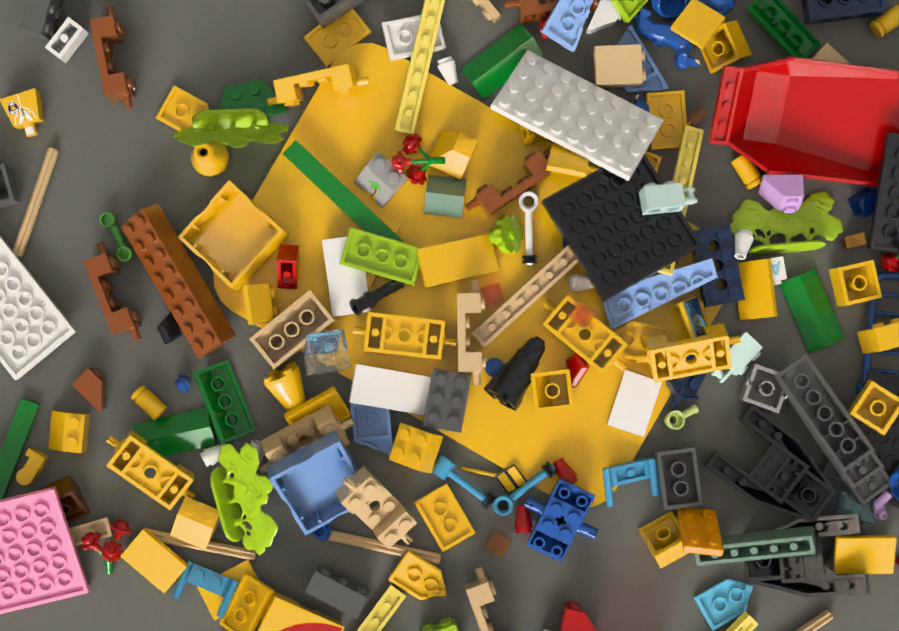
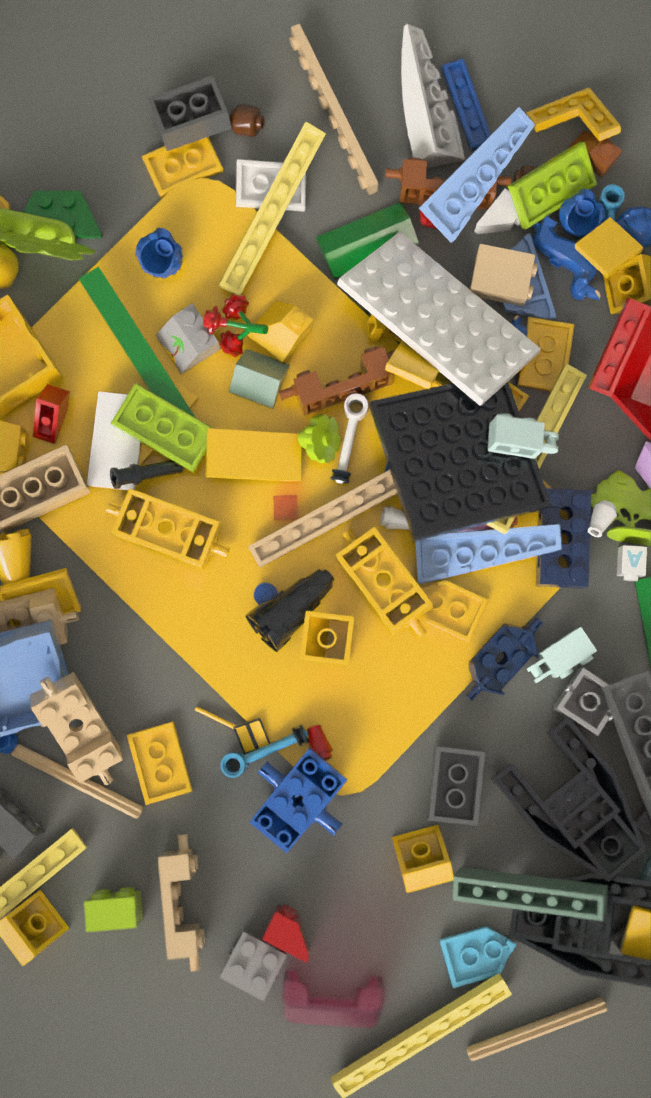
camera: 10 degrees right, 5 degrees down
yellow brick [267,64,370,107] -> none
clear slope [303,329,351,376] -> none
white tile [349,364,431,415] -> none
medium blue wing [350,403,394,456] -> none
yellow tile [388,550,447,600] -> none
yellow brick [389,423,443,473] -> none
dark grey brick [423,368,471,433] -> none
dark azure piece [432,453,496,509] -> none
white cone [437,56,459,85] -> none
tan brick [457,280,486,385] -> none
clear orange plate [485,531,511,558] -> none
red cone [514,506,533,534] -> none
red piece [566,353,589,388] -> none
clear orange plate [569,302,596,329] -> none
dark azure plate [602,457,660,507] -> none
white tile [607,370,662,437] -> none
yellow brick [635,323,741,382] -> none
yellowish green bar [664,404,699,430] -> none
slope [672,296,711,339] -> none
light orange plate [676,507,724,556] -> none
clear orange plate [687,107,708,127] -> none
yellow piece [731,155,762,190] -> none
yellow tile [738,259,777,321] -> none
none -> blue hair [135,228,183,278]

